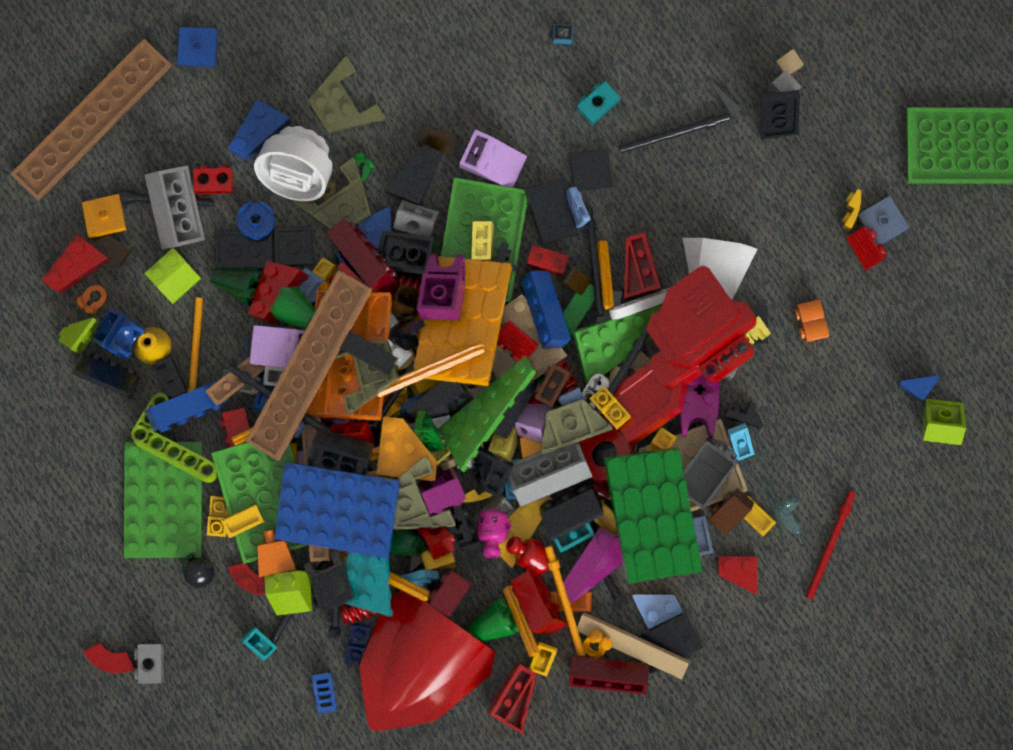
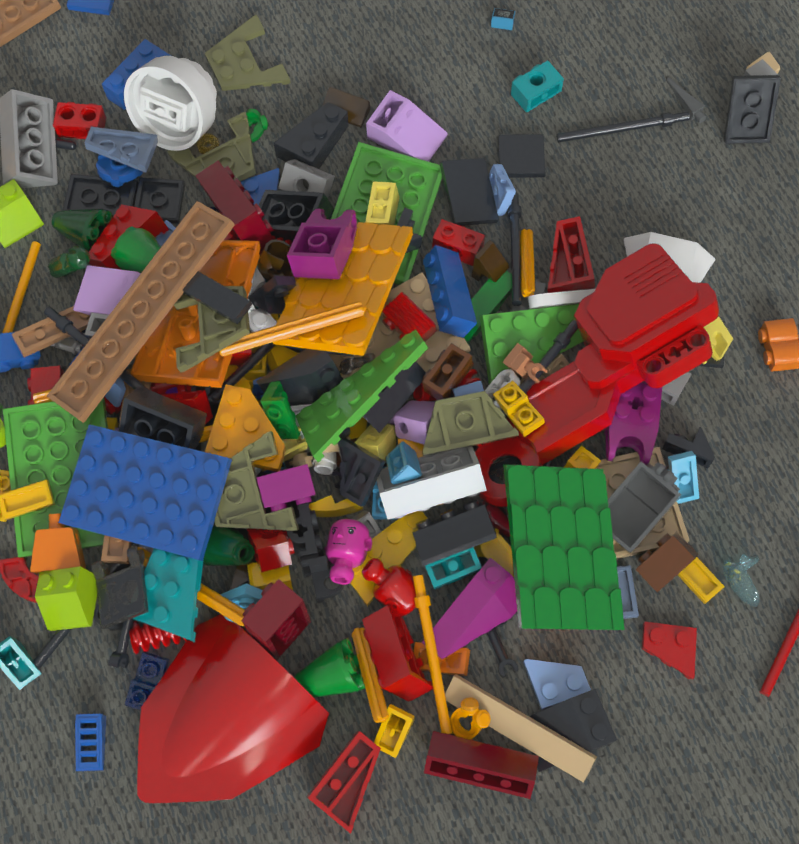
camera: 15 degrees right, 15 degrees down
none -> dark green piece [48,246,90,278]
none -> sand blue wing [84,127,158,173]
none -> dark azure slope [386,441,422,485]
none -> nougat piece [502,343,547,383]

